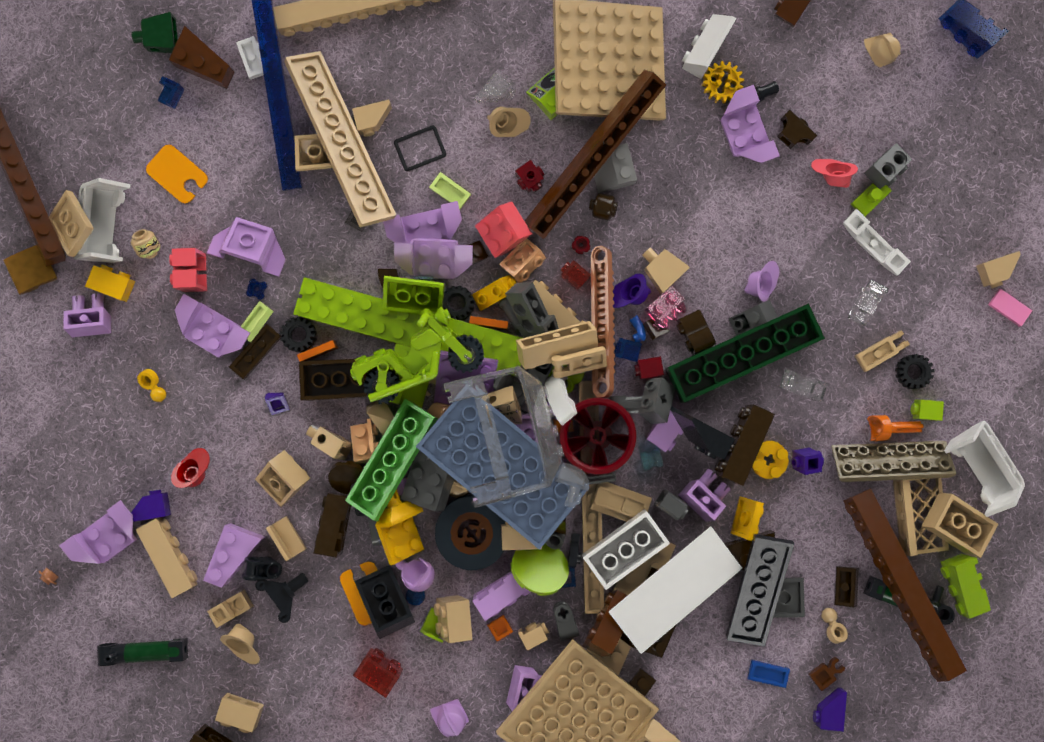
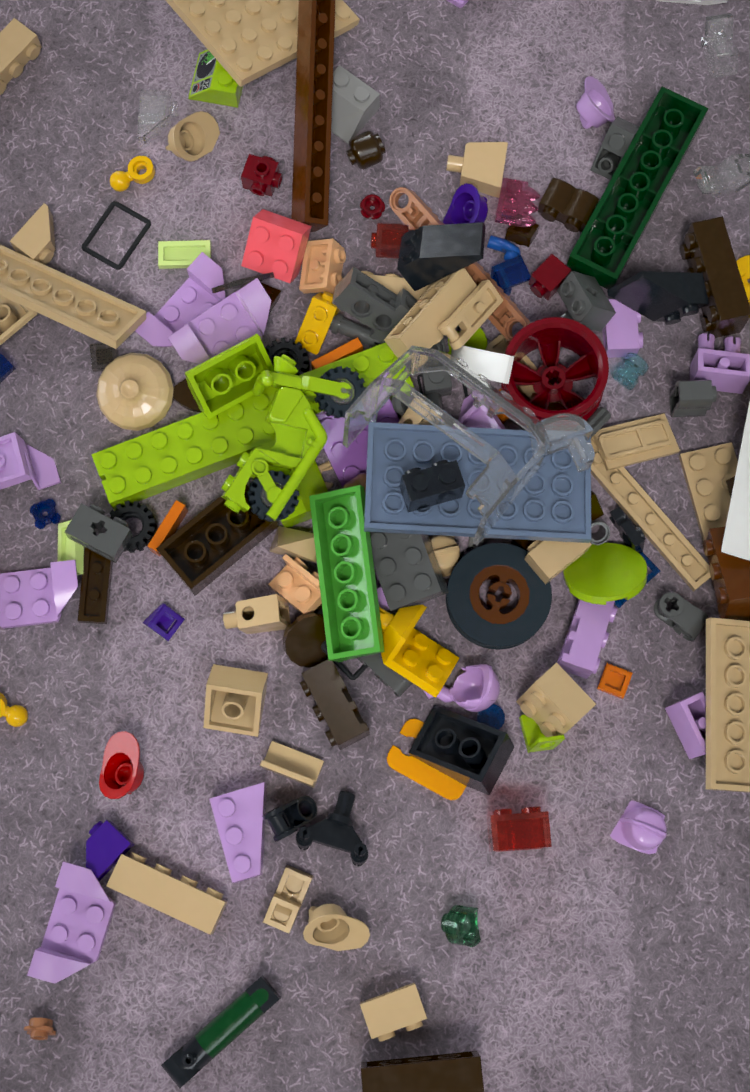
camera: 30 degrees left, 10 degrees down
tan brick [518,622,549,651] -> none
white brick [582,509,670,590] -> none
none -> dark grey brick [65,503,132,563]
none -> tan hat [96,353,174,431]
none -> yellow plate [110,156,155,192]
none -> clear smoke piece [211,272,274,293]
none -> black slope [397,222,486,291]
none -> black brick [400,460,465,513]
none -> clear green piece [441,905,481,947]

